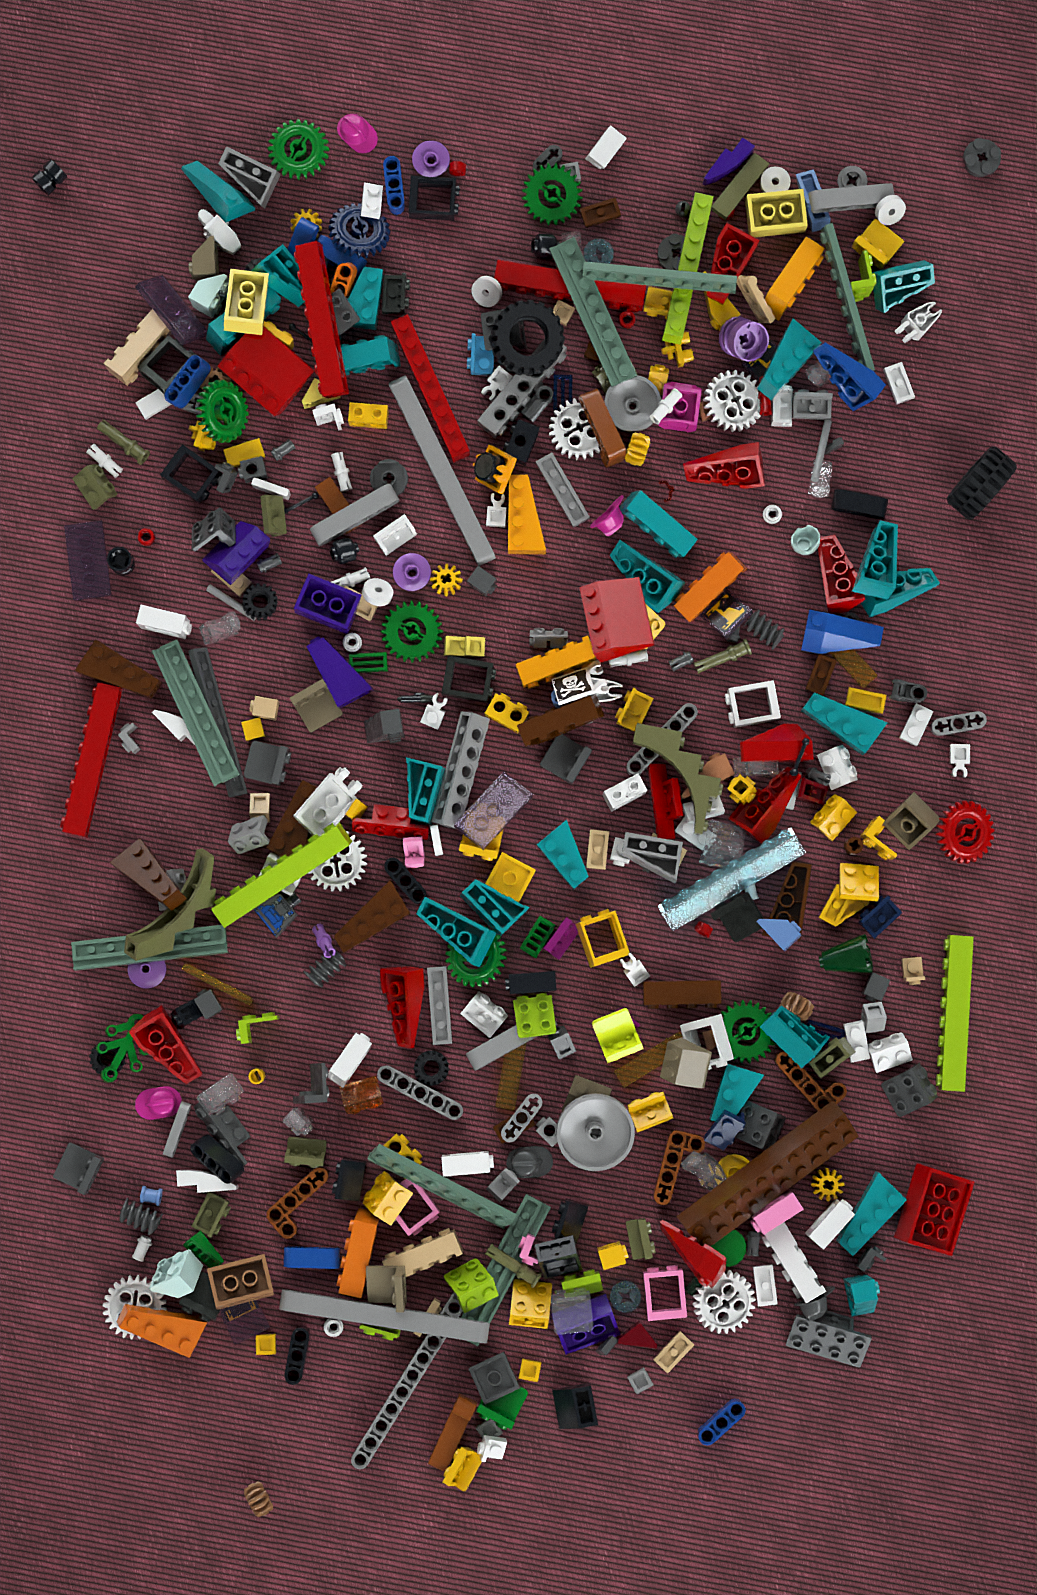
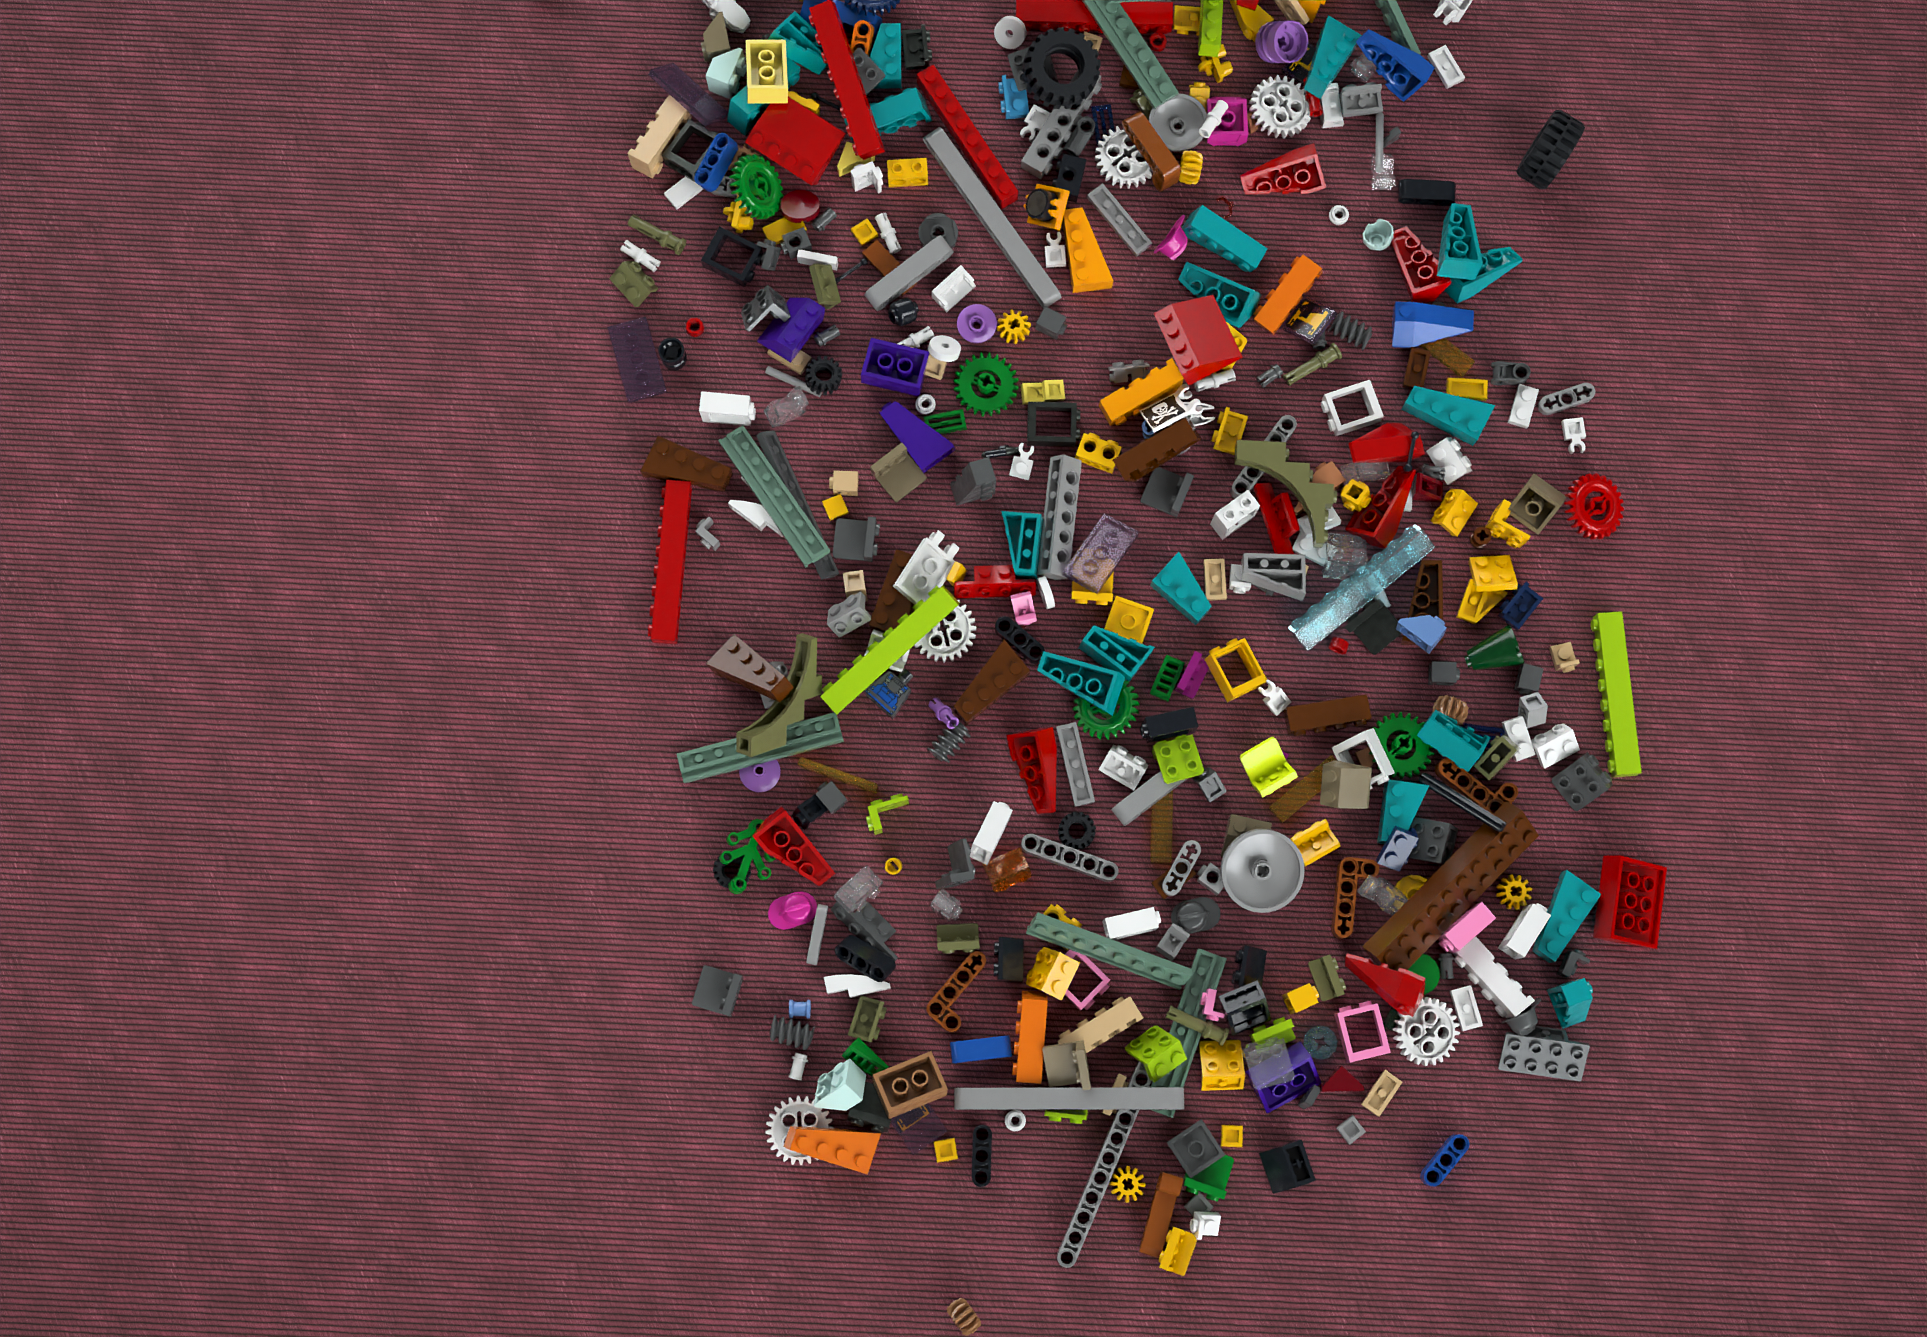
camera: 10 degrees left, 5 degrees down
none -> dark red tile [781,190,820,223]
none -> yellow tile [851,218,878,246]
none -> yellow gear [1109,1166,1146,1203]
none -> black axle [1418,773,1506,832]
none -> dark grey brick [1428,661,1460,686]

